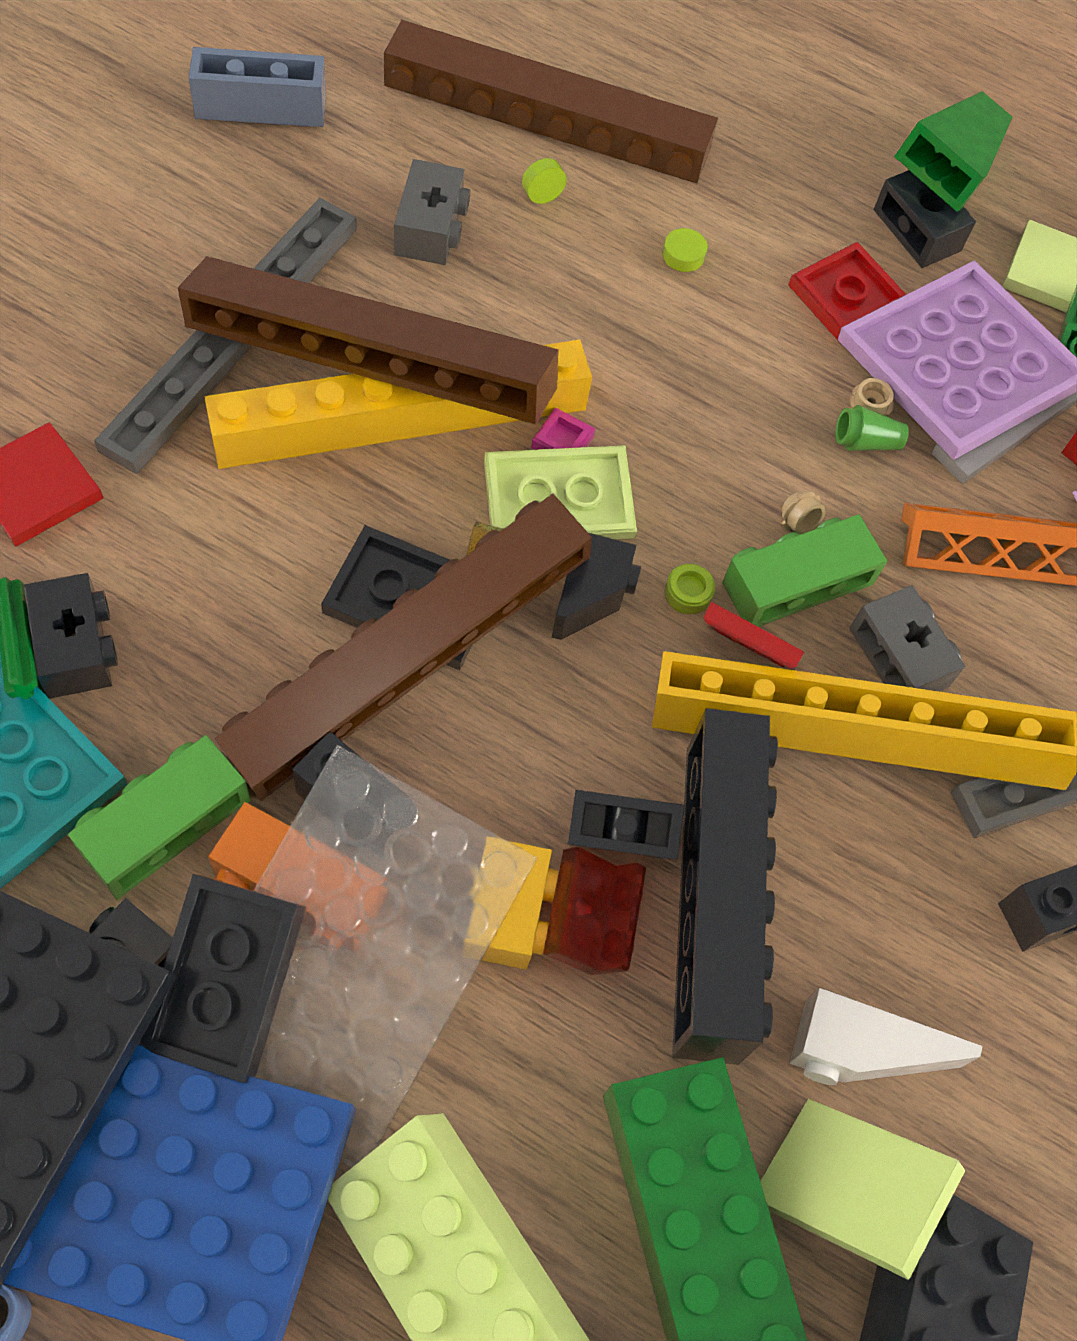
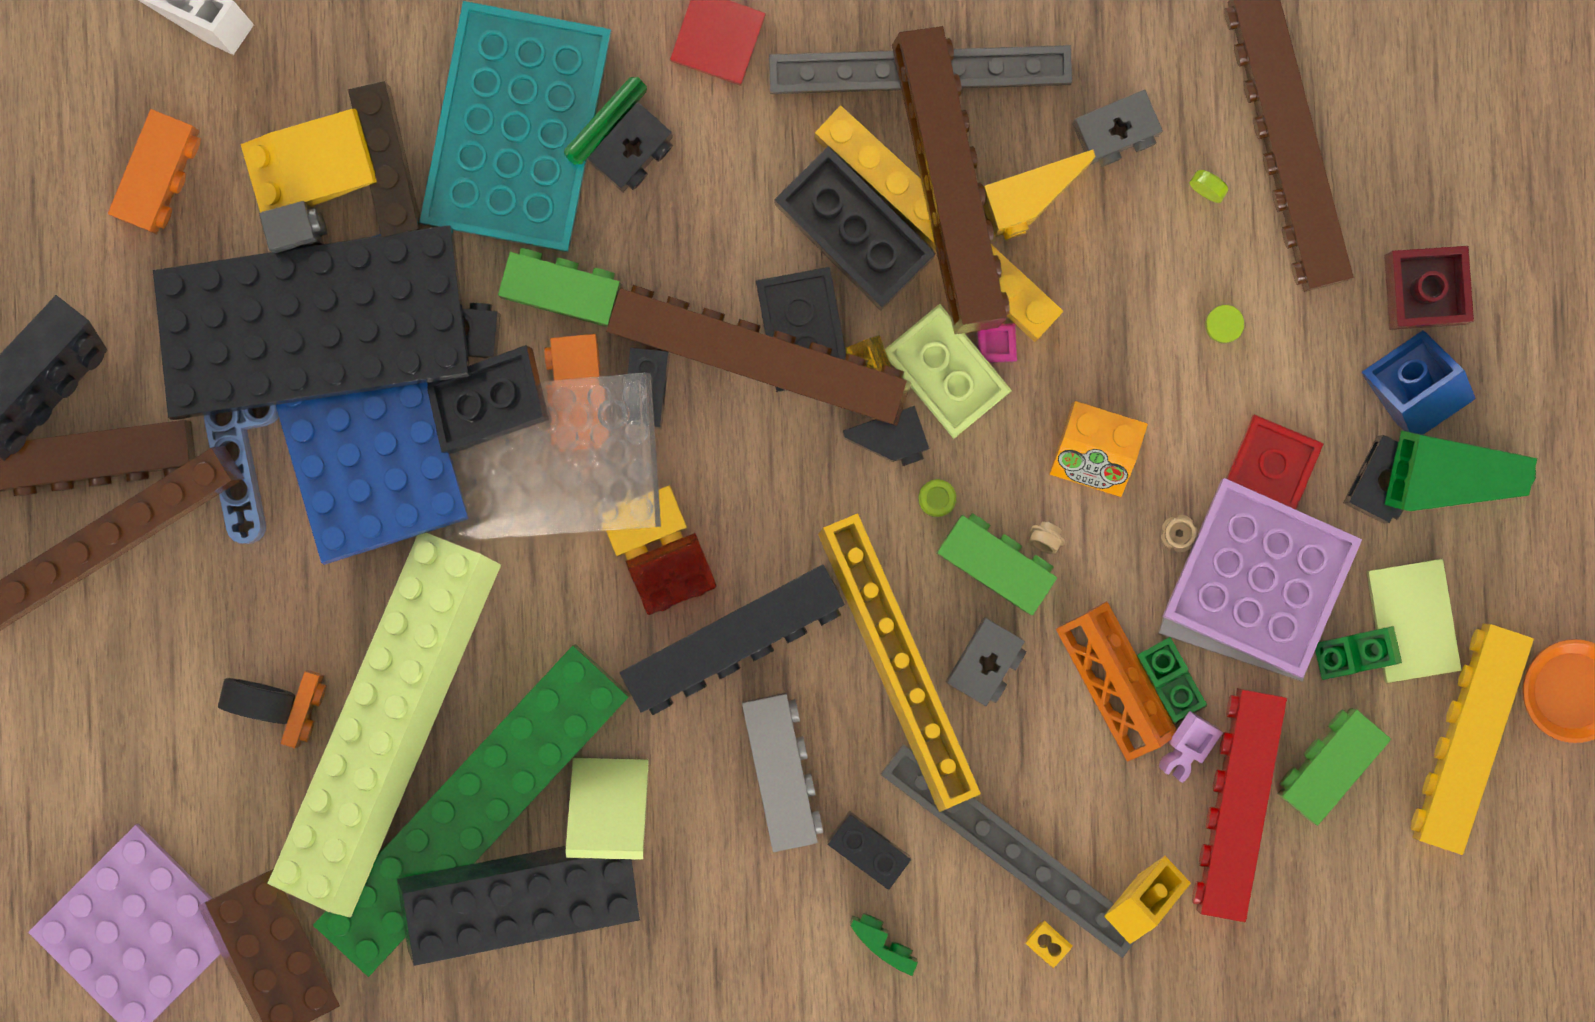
camera: 65 degrees right, 25 degrees up
black brick [568,790,685,860] -> none
red tile [703,602,804,670] -> none
white slope [790,988,983,1085] -> none
bright green cone [835,405,909,451] -> none
none -> light grey brick [742,693,823,852]
none -> black brick [774,146,936,311]
none -> yellow slope [983,150,1096,240]
none -> light orange slope [1049,401,1148,497]
none -> green slope [1137,637,1207,724]
none -> blue slope [1362,330,1476,435]
none -> dark red brick [1384,246,1474,330]

